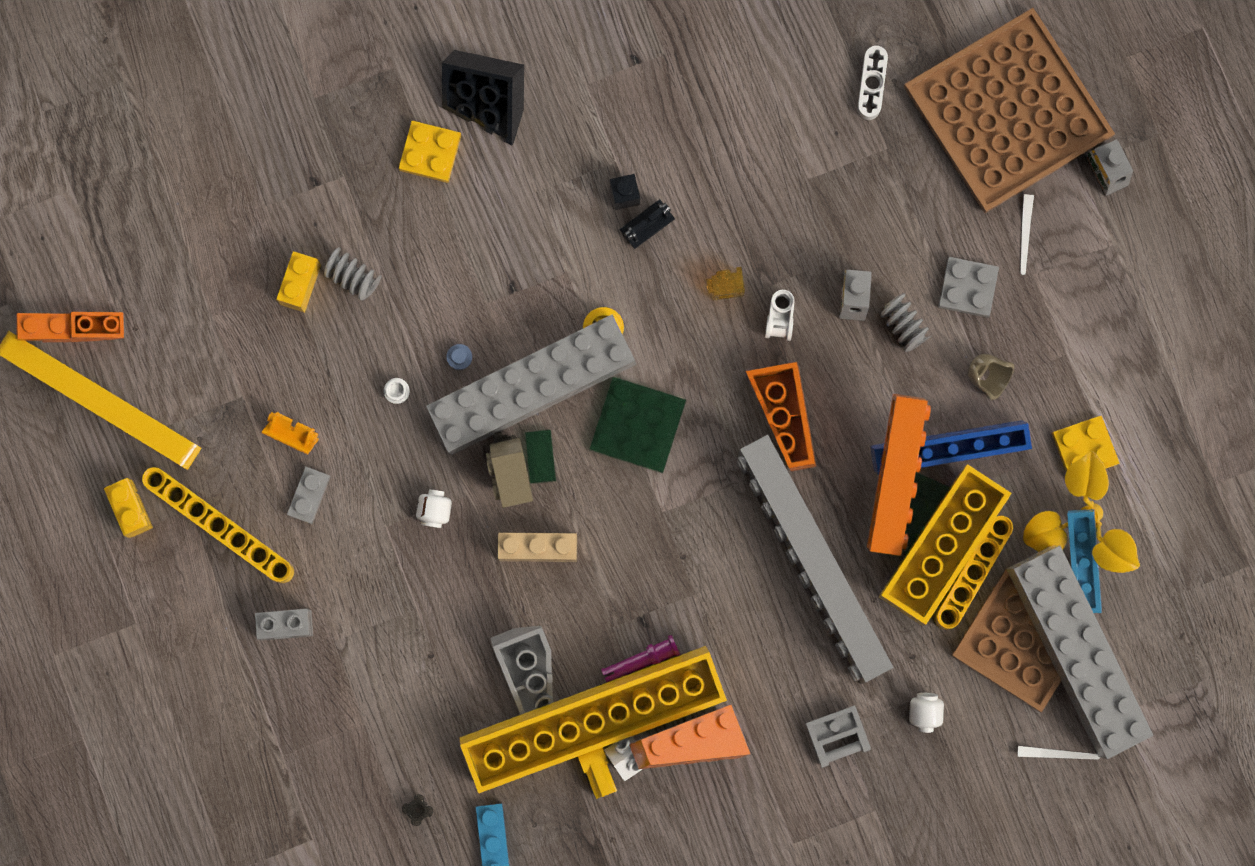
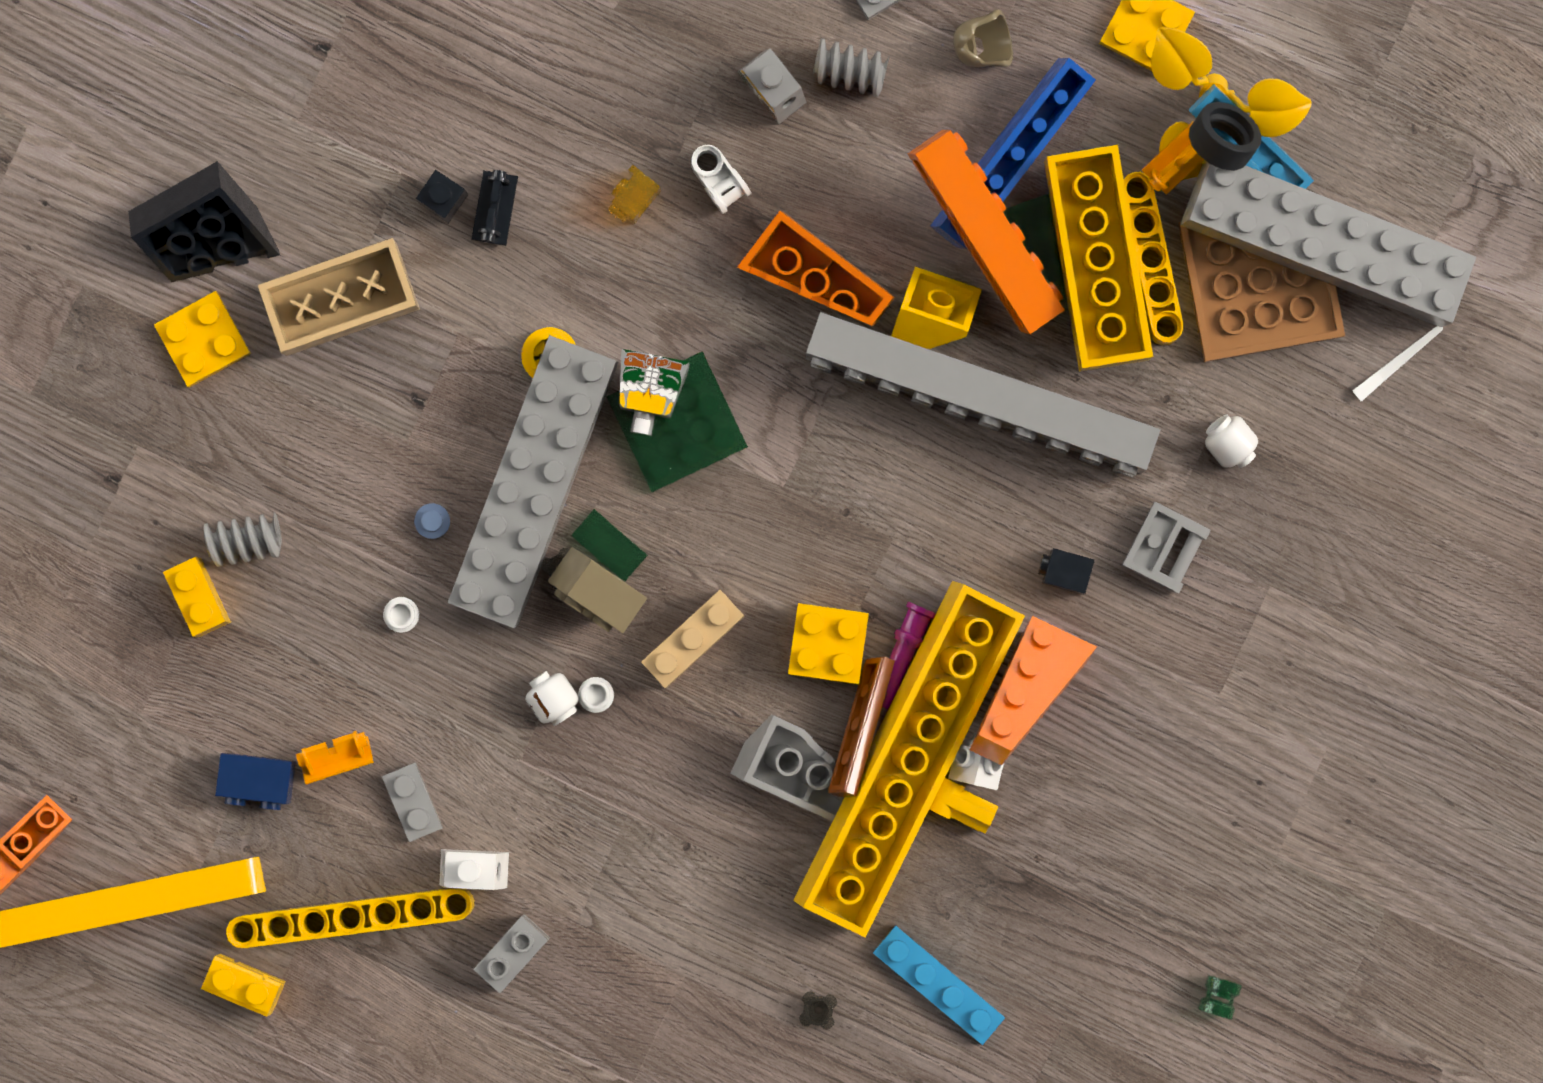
camera: 40 degrees left, 5 degrees up
none -> dark blue brick [215,753,296,810]
none -> tan brick [258,238,420,356]
none -> white torso [439,849,509,890]
none -> white plate [578,677,614,713]
none -> torso [620,349,690,436]
none -> yellow brick [788,603,869,684]
none -> dark orange tile [828,657,895,797]
none -> yellow slope [891,266,982,349]
none -> black brick [1038,548,1095,595]
none -> light orange hinge [1142,121,1204,195]
none -> black tyre [1189,102,1262,171]

